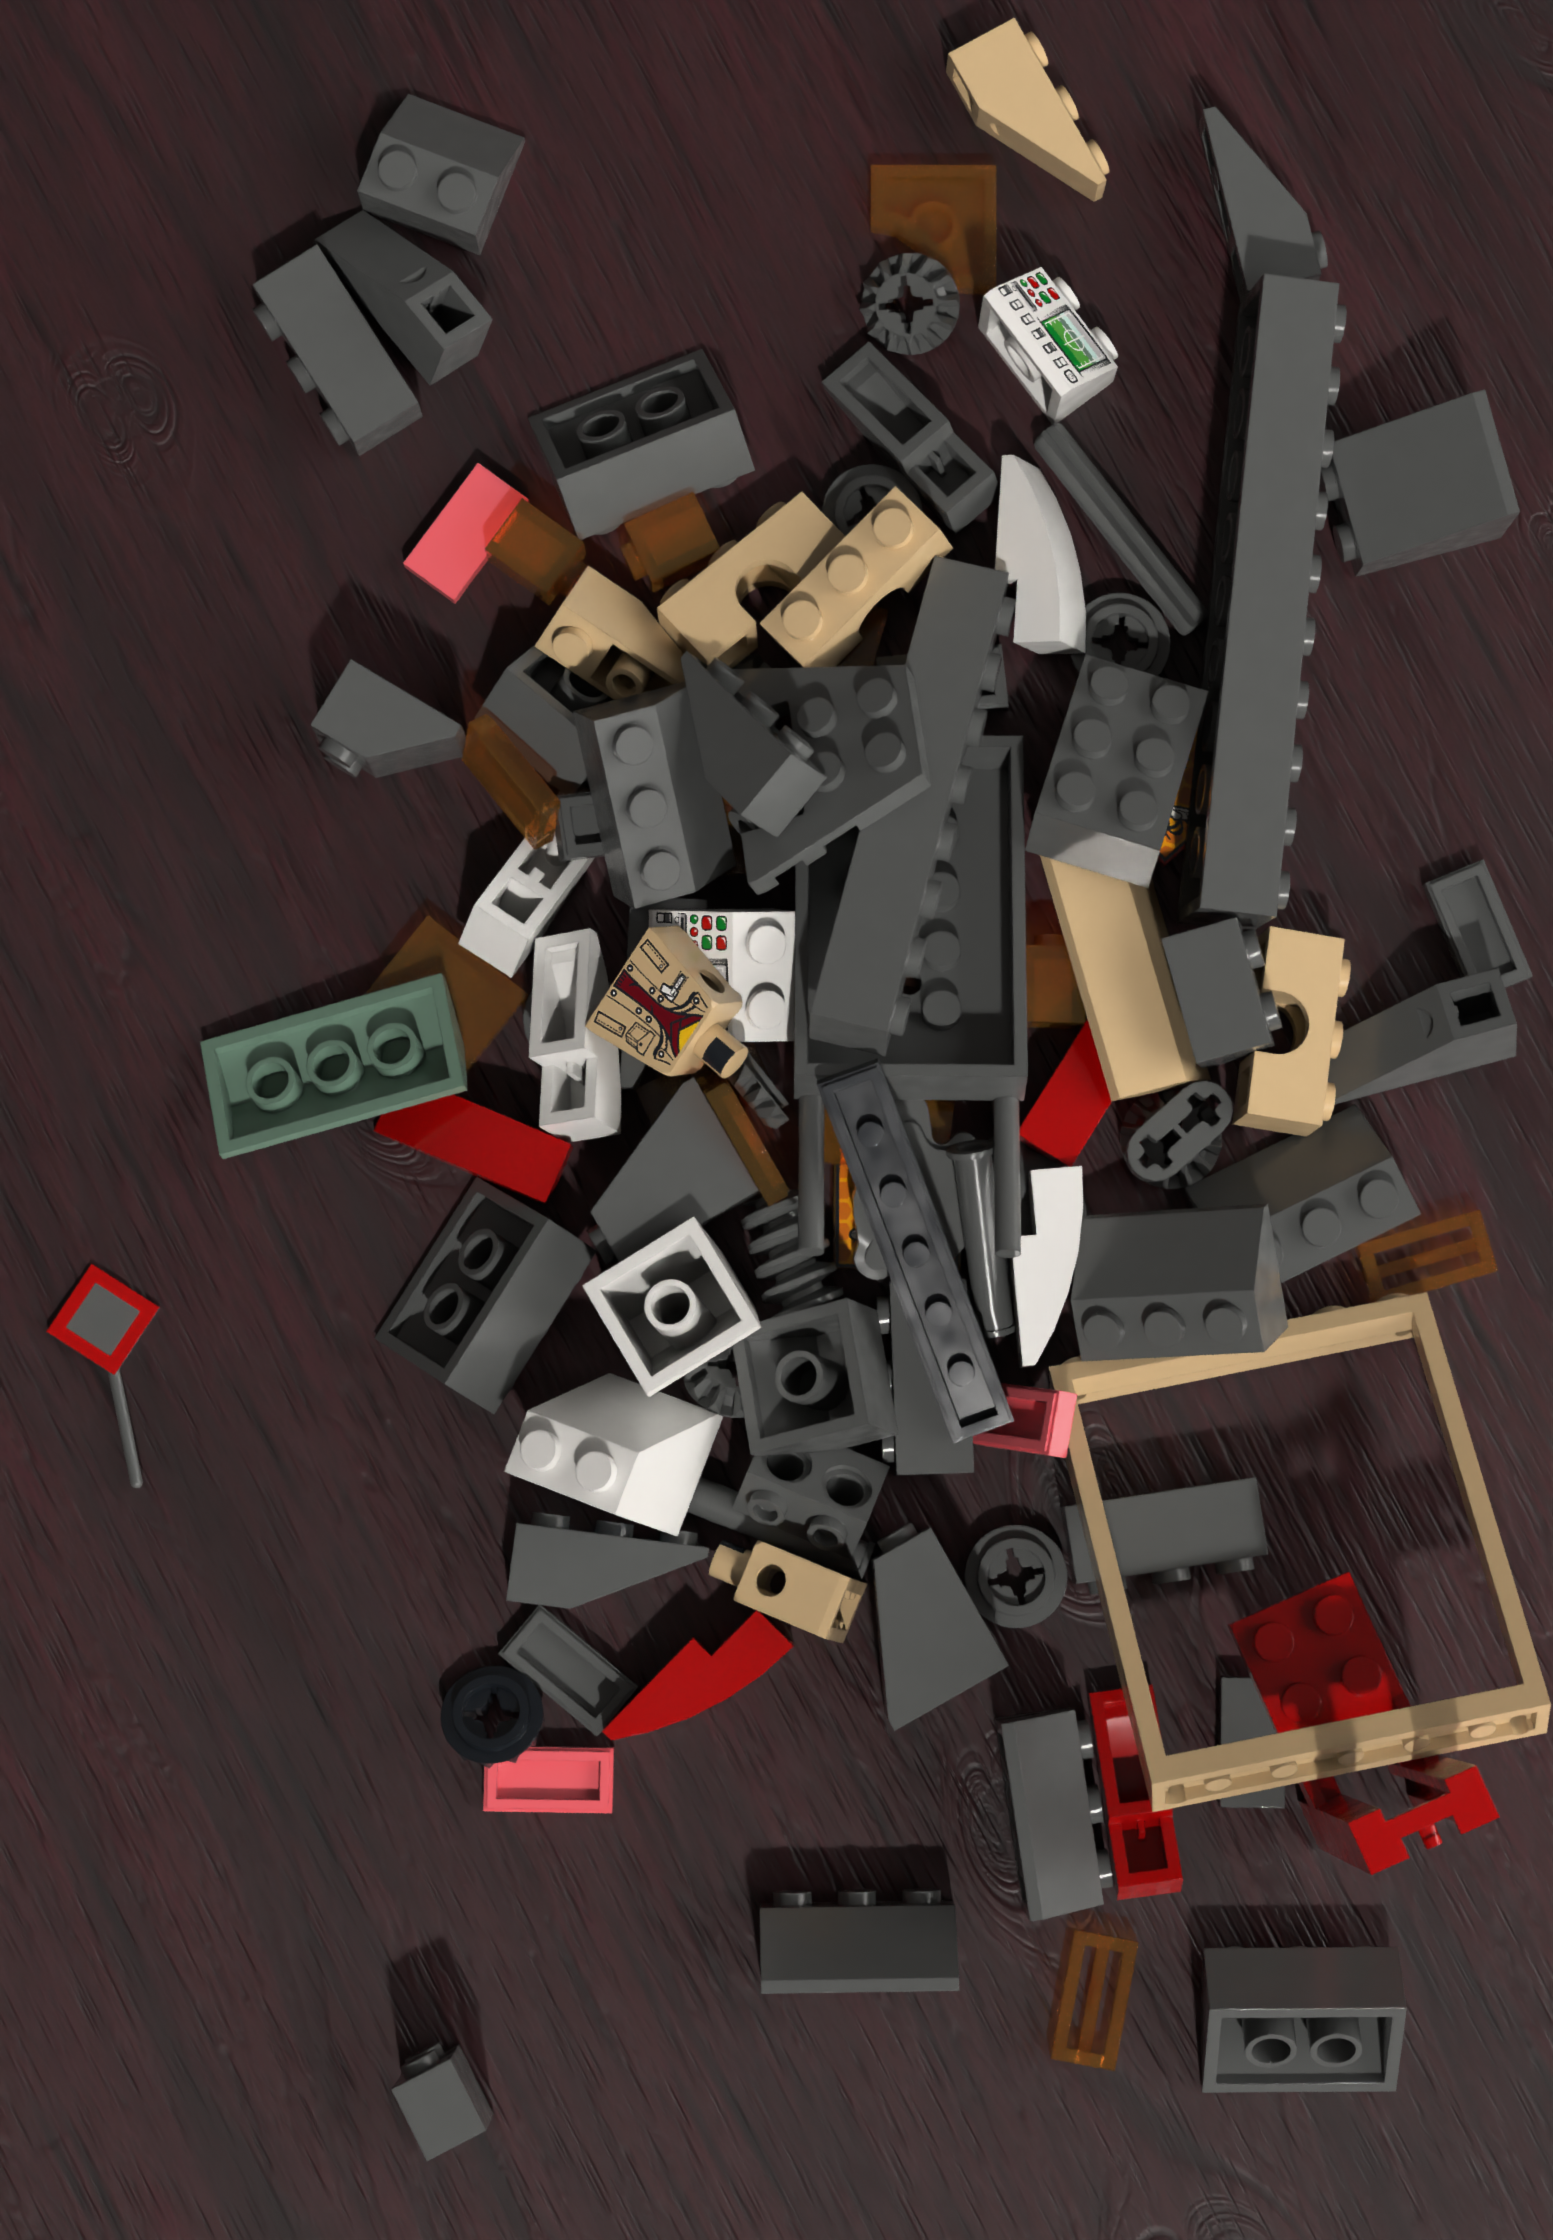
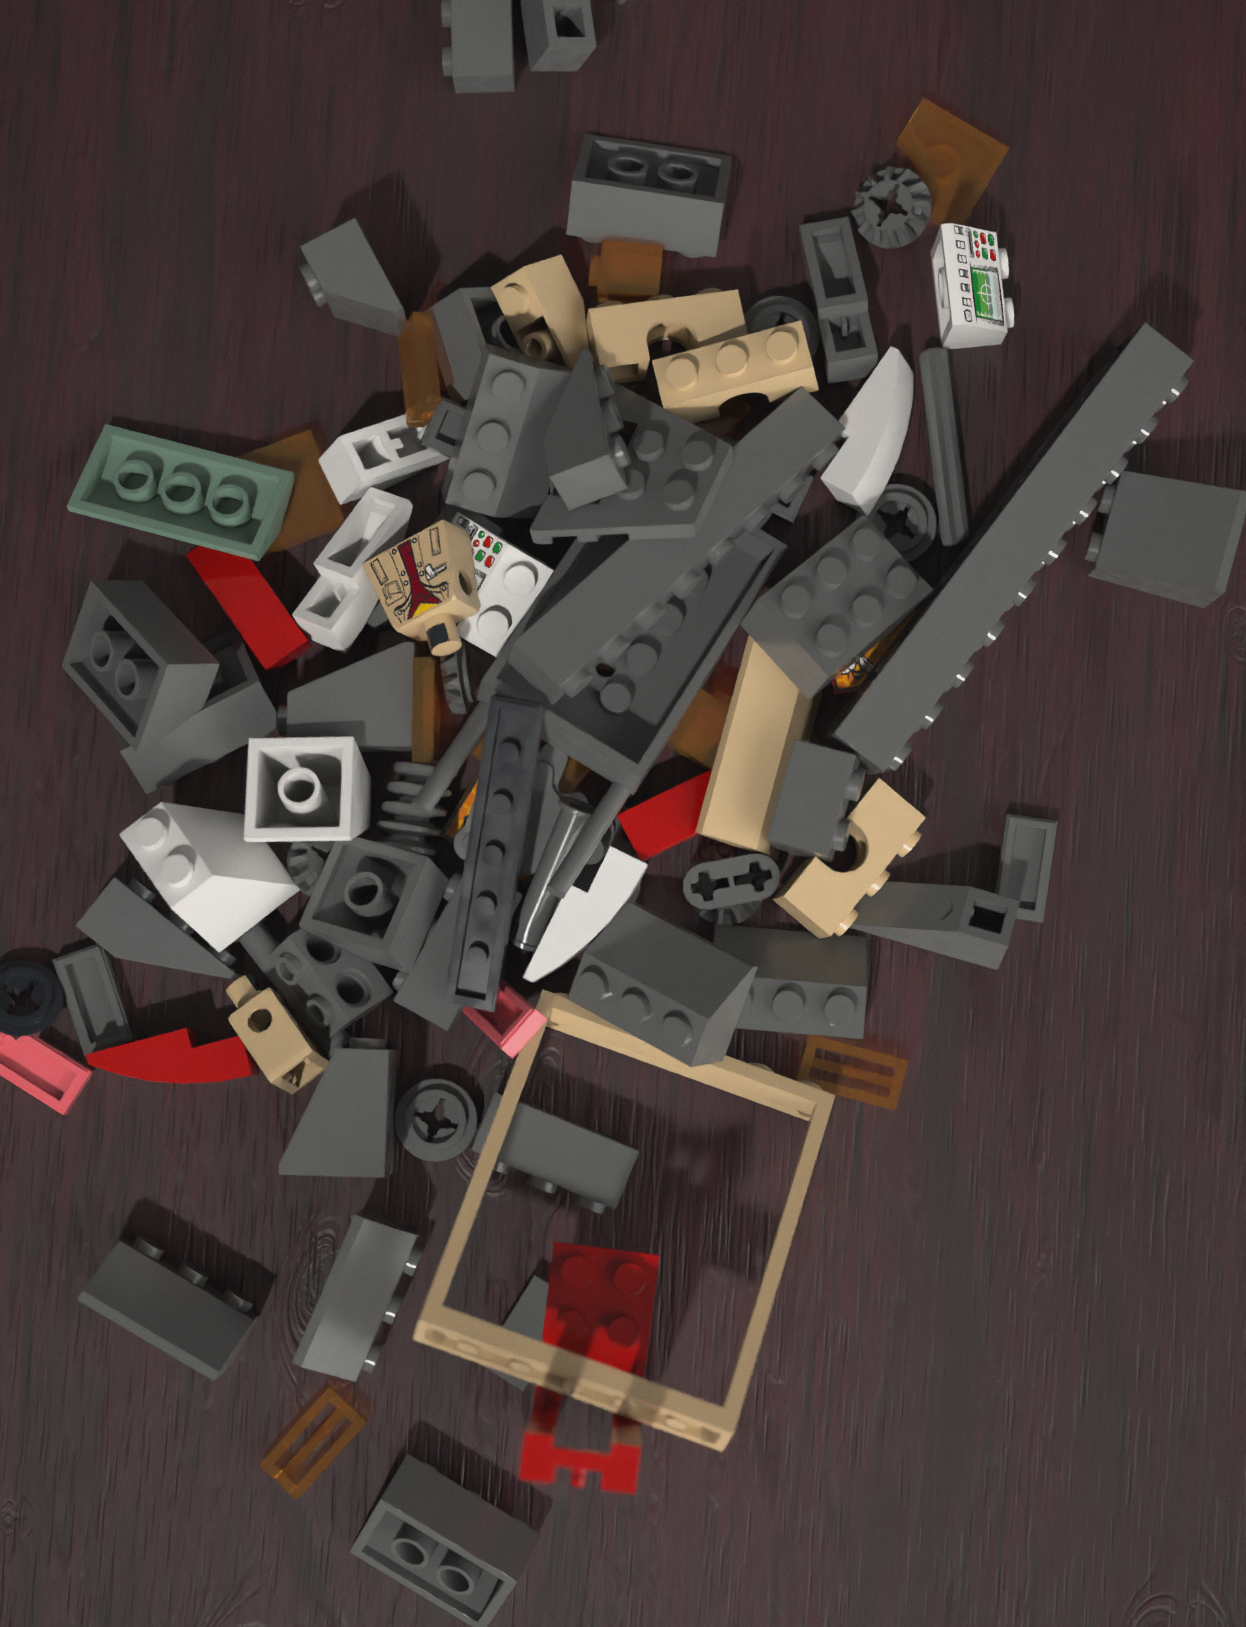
camera: 35 degrees right, 0 degrees up
coral tile [403,463,530,604] -> none
clear orange brick [485,498,587,605] -> none
tan slope [946,18,1109,202] -> none
red slope [1089,1685,1183,1900] -> none
dark grey slope [1197,107,1328,303] -> none
none -> dark grey slope [61,580,220,752]

